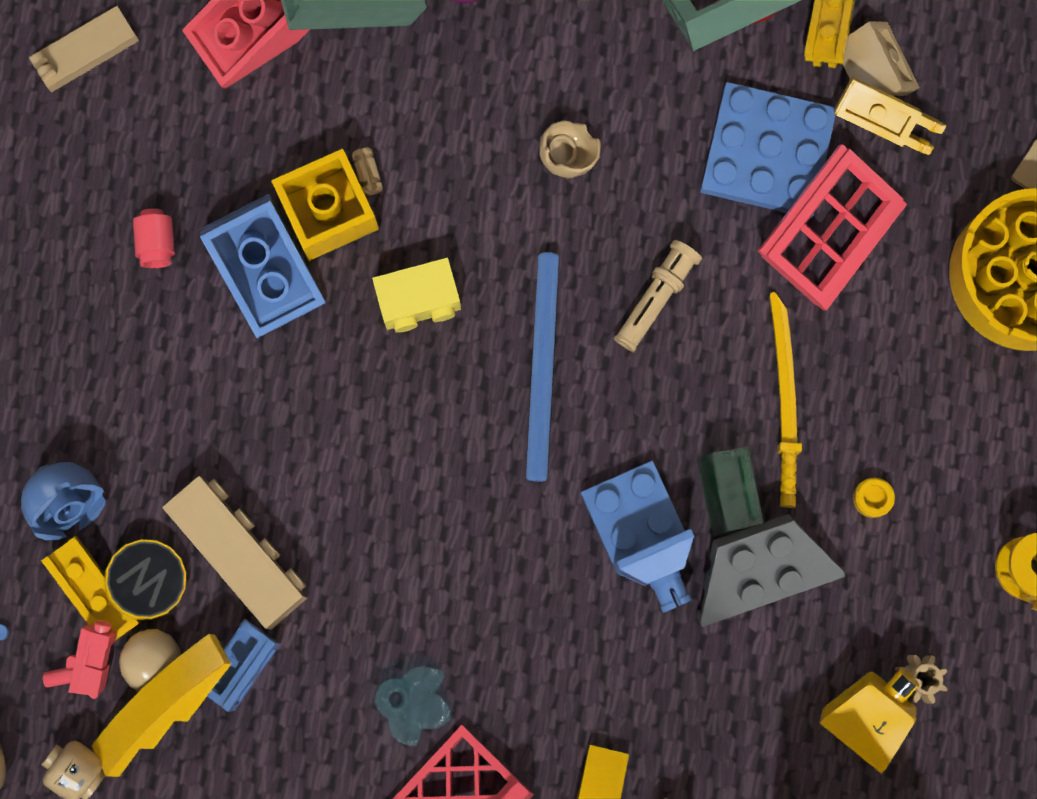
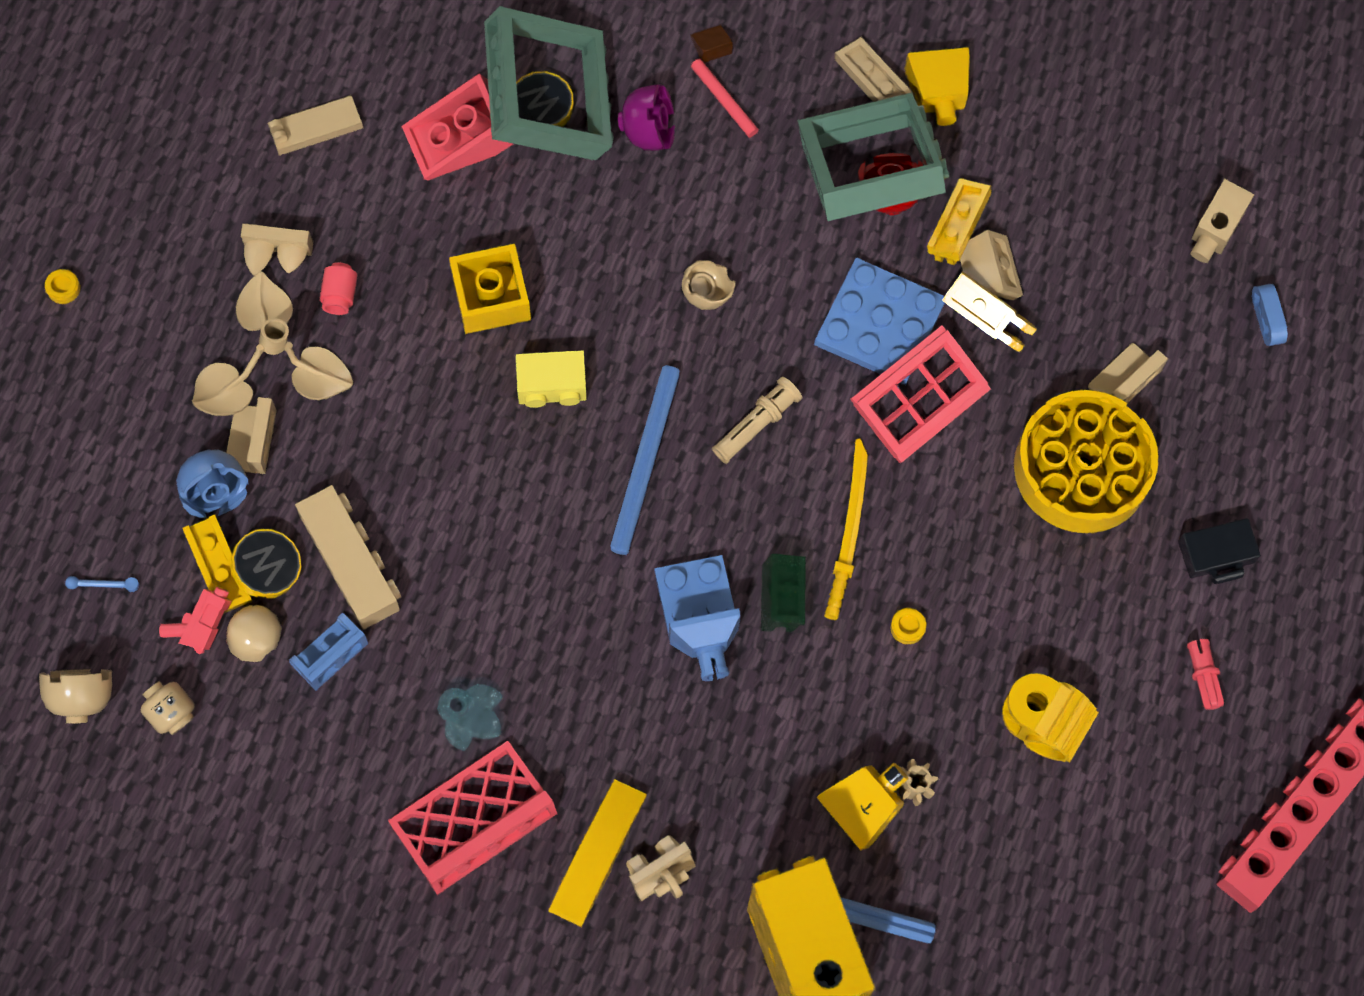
camera: 10 degrees right, 10 degrees down
yellow slope [91,634,231,777] -> none
medium blue slope [200,194,326,338] -> none
tan piece [352,148,383,196] -> none
wing [696,514,845,627] -> none
none -> tan plant [192,272,353,416]
none -> tan panel [226,397,276,474]
none -> tan tile [241,224,313,276]

